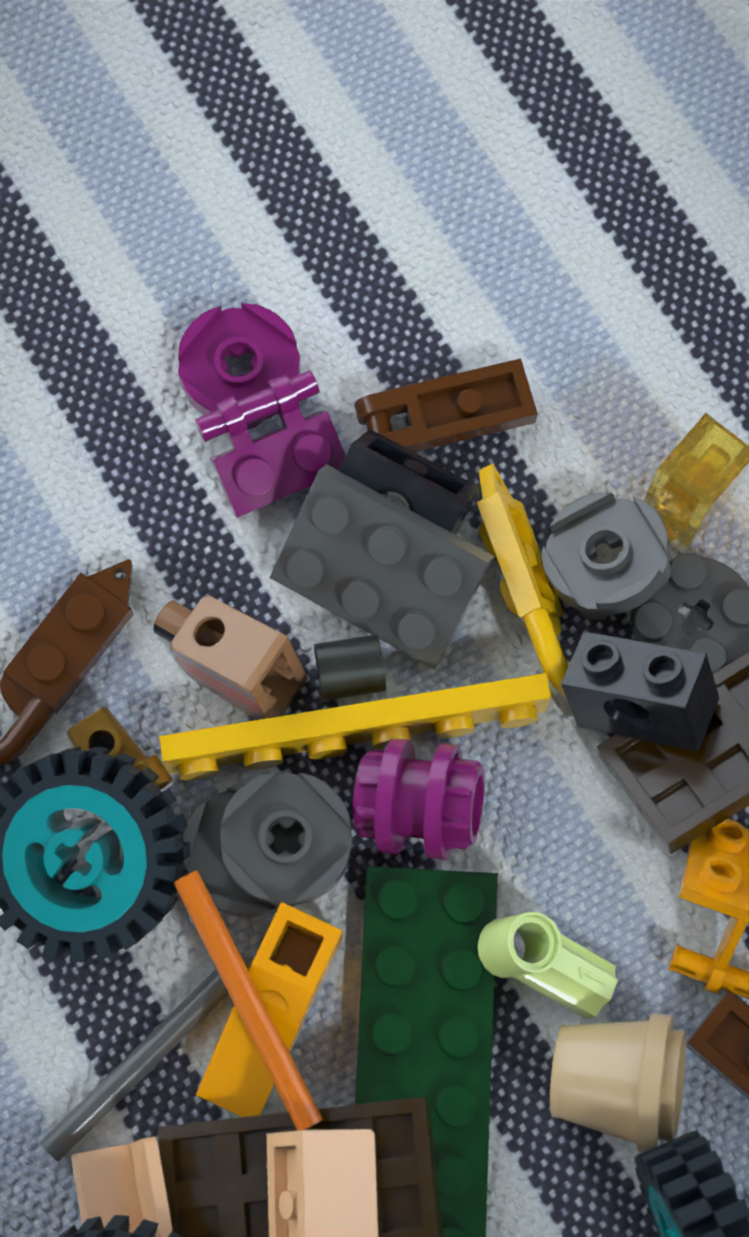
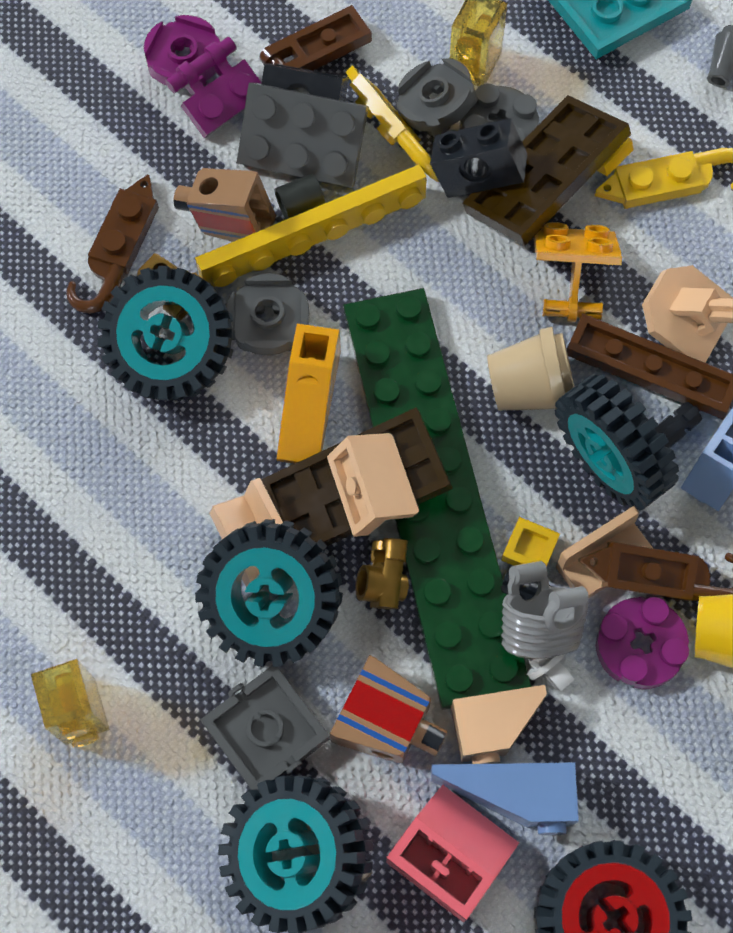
camera: 10 degrees left, 5 degrees down
dark grey bar [40,956,251,1162] -> none
orange bar [174,870,323,1131] -> none
dark grey plate [219,772,353,907] -> none
magenta piece [353,738,485,860] -> none
yellowish green piece [477,911,618,1019] -> none

